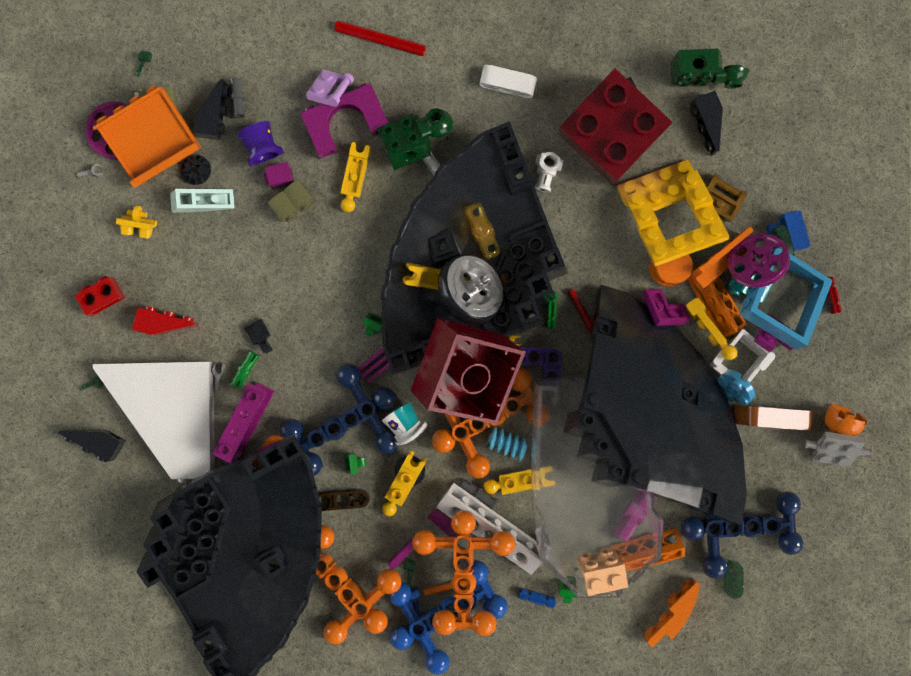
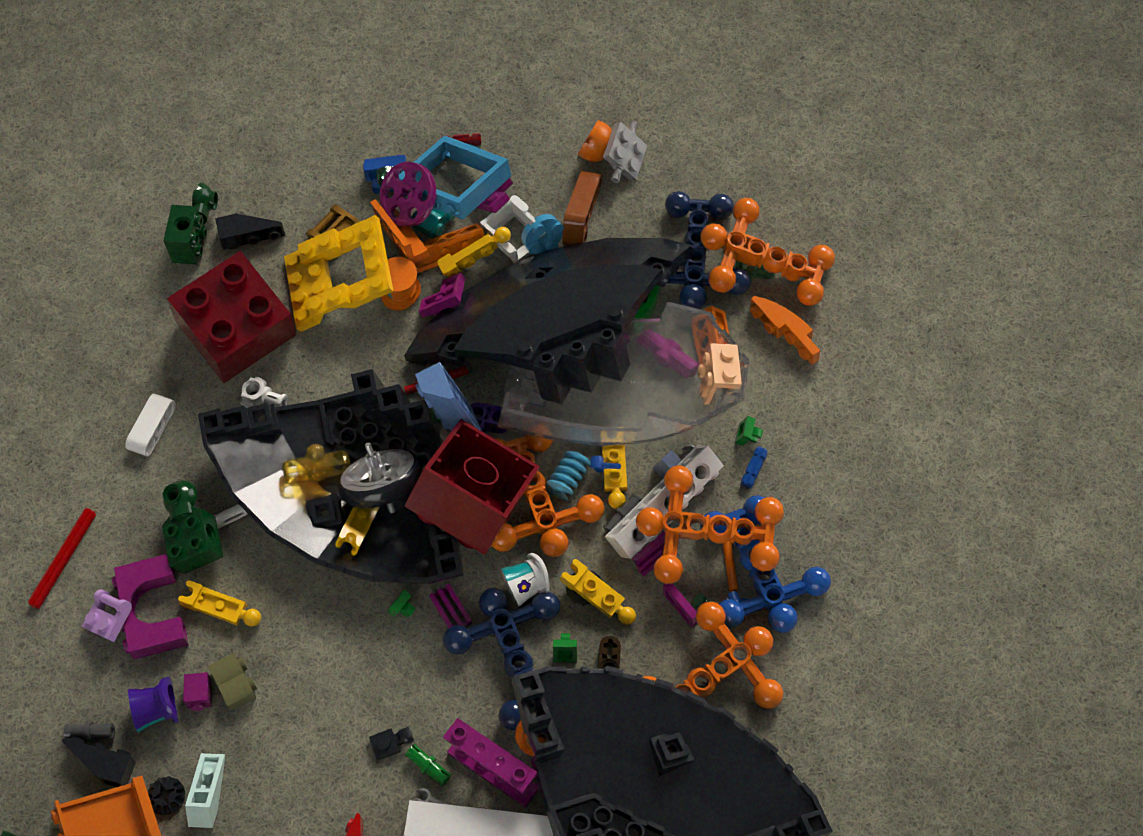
camera: 80 degrees left, 25 degrees down
none -> medium blue slope [415,362,482,431]
none -> blue hand [590,456,621,473]
none -> sand blue piece [652,450,681,478]
none -> orange piece [701,197,835,306]

